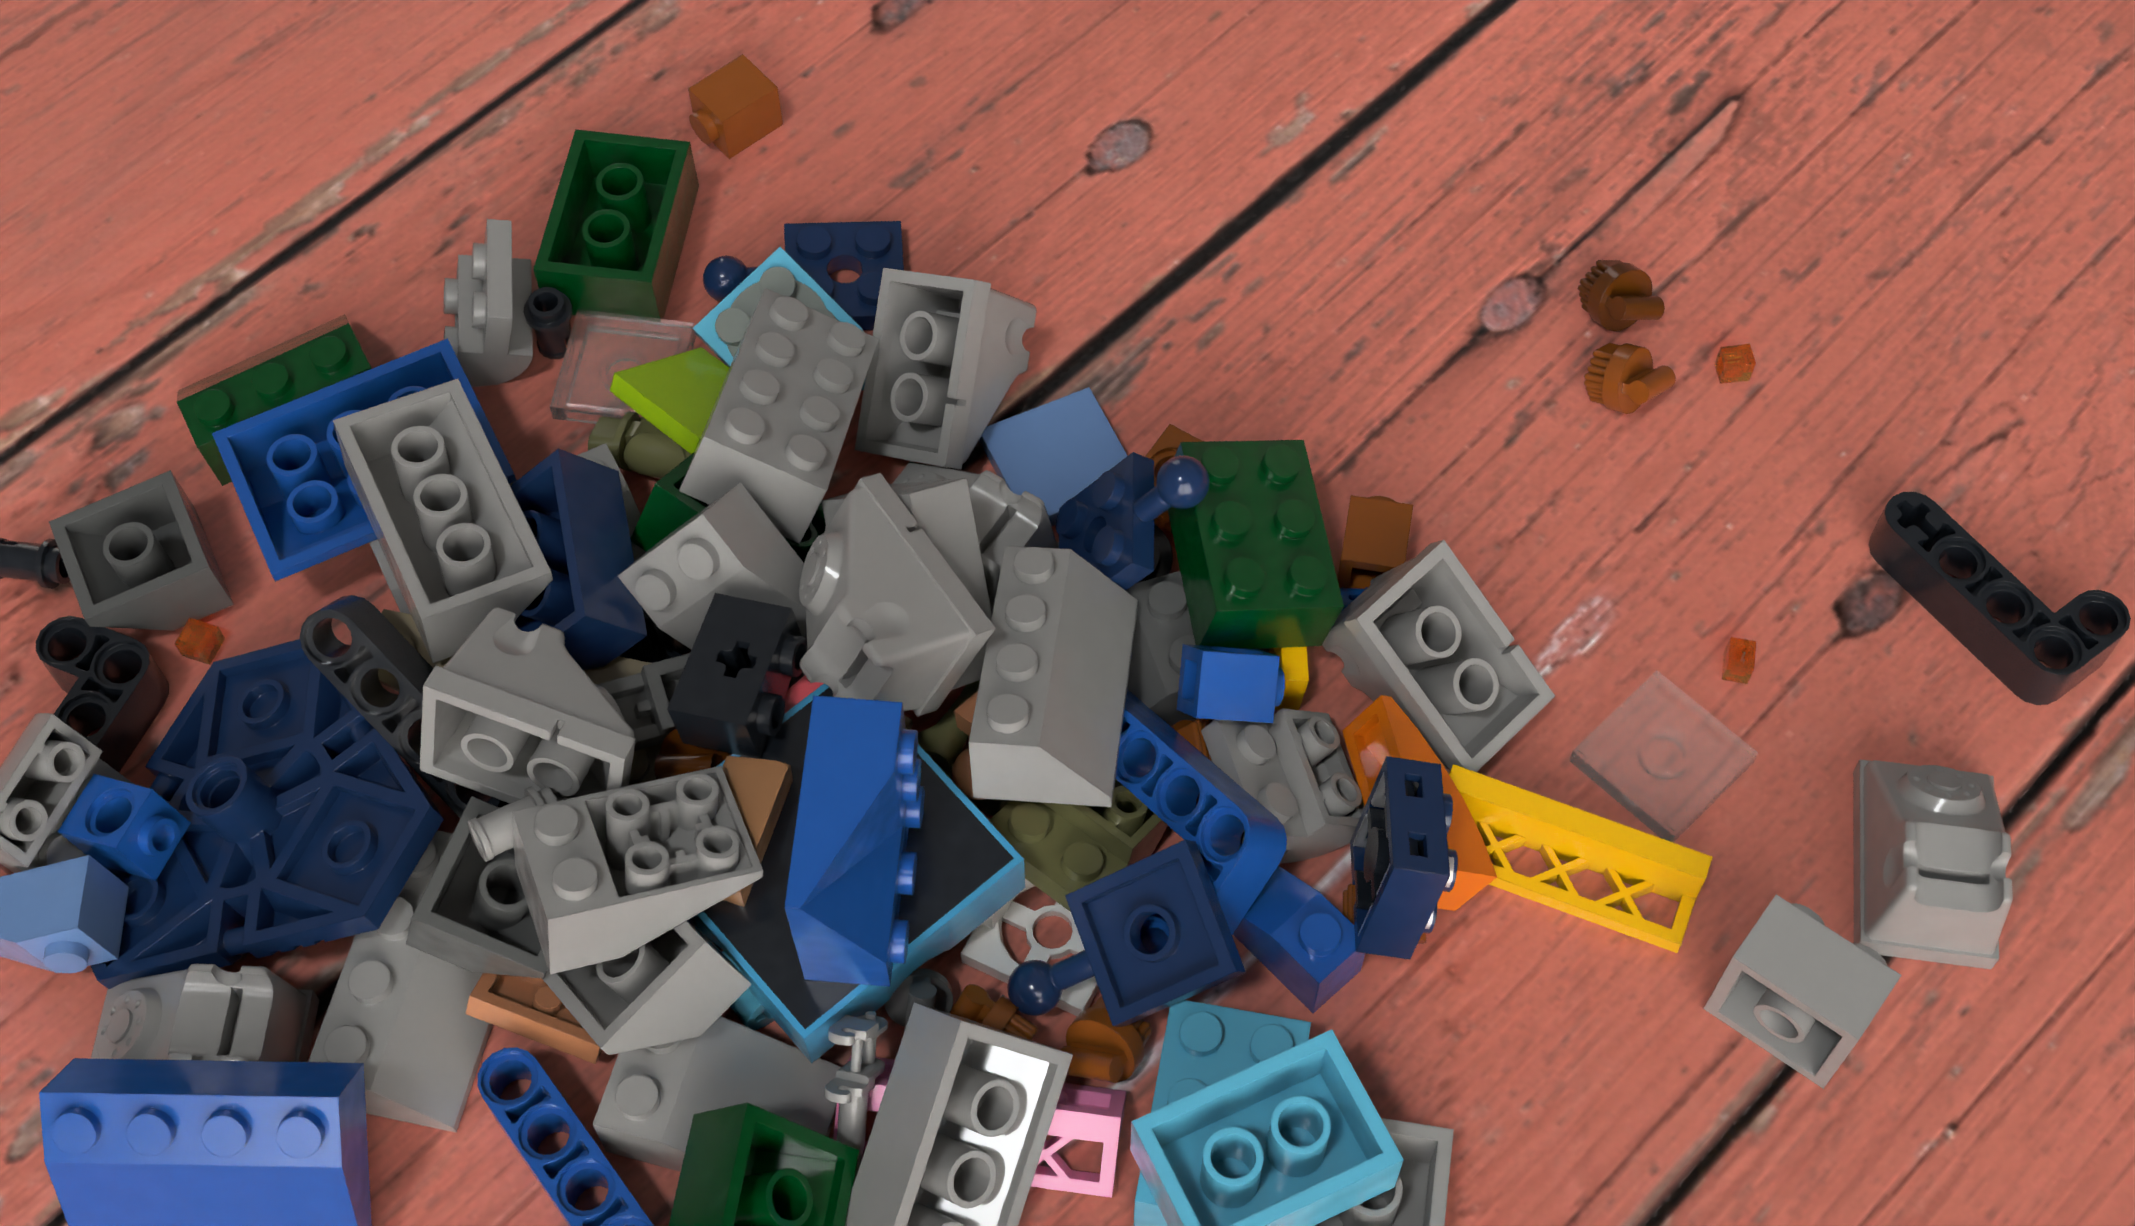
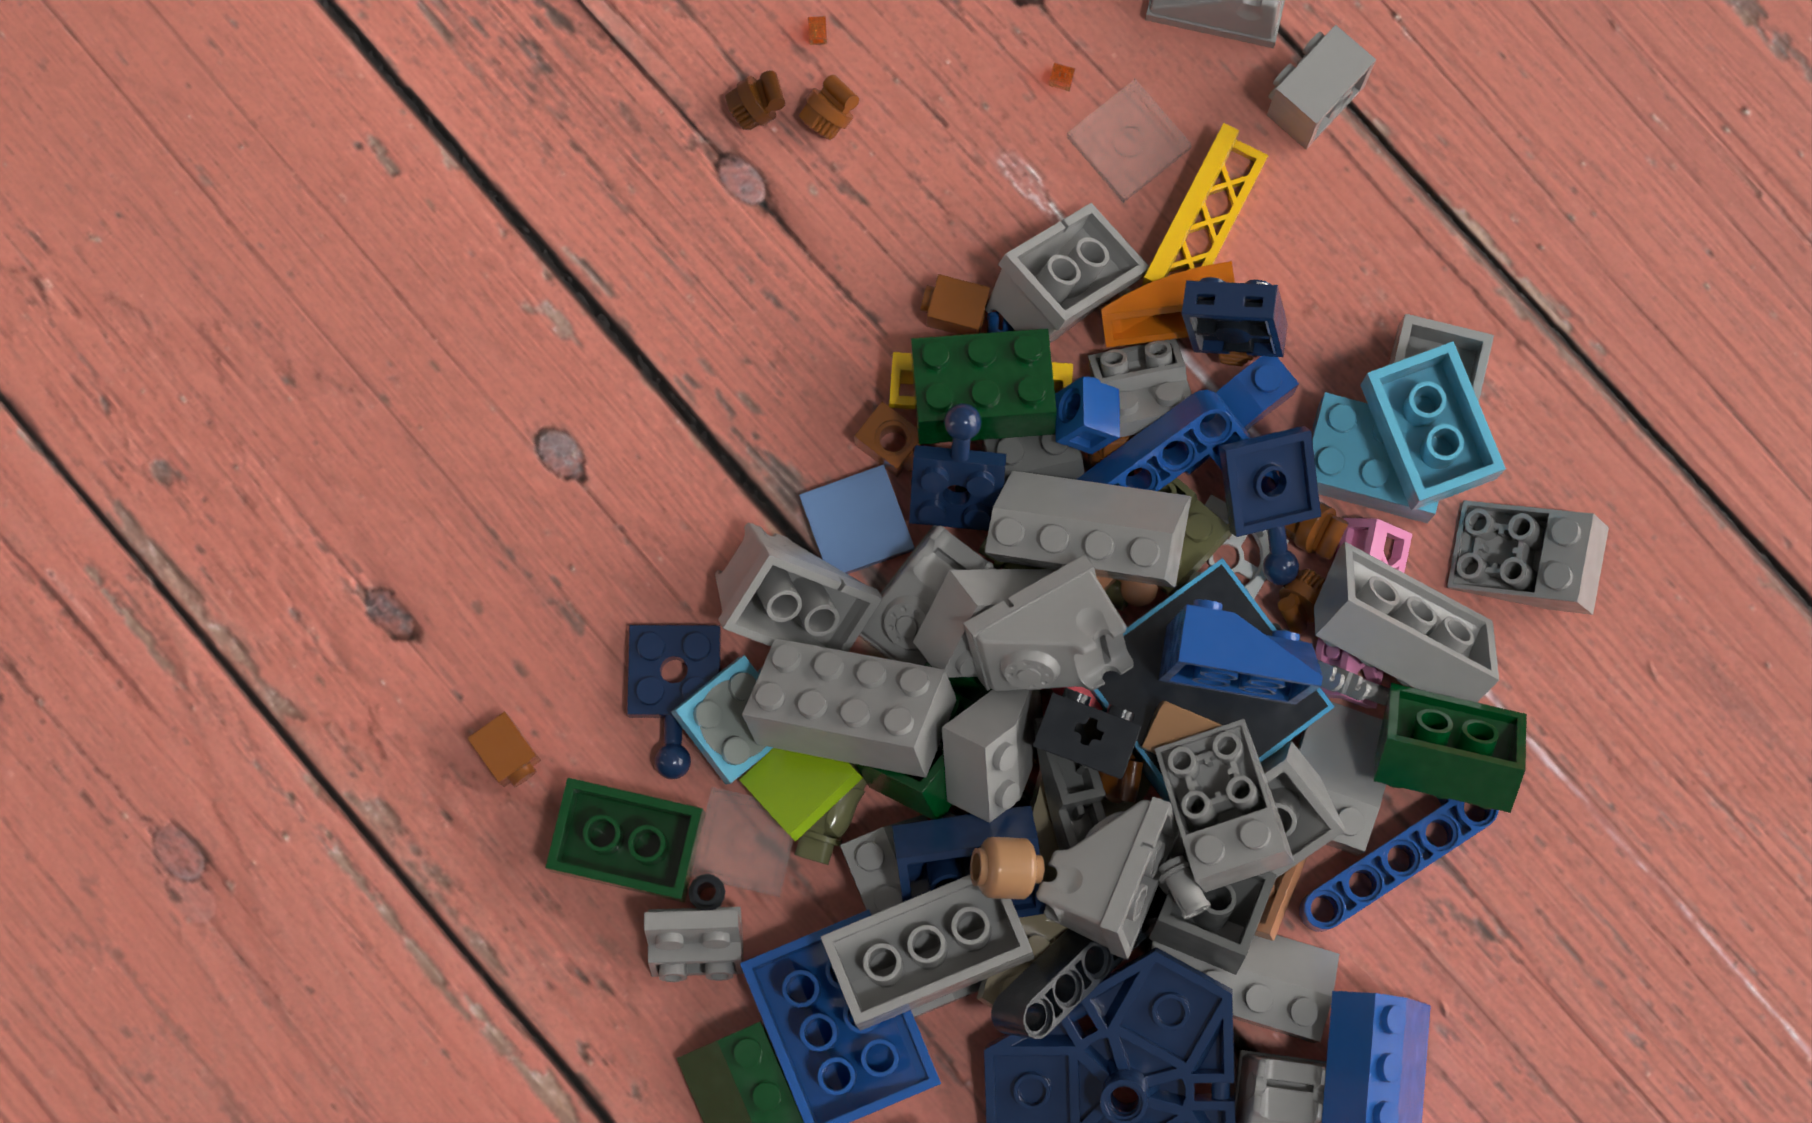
camera: 85 degrees left, 20 degrees up
none -> medium nougat head [970,837,1044,899]

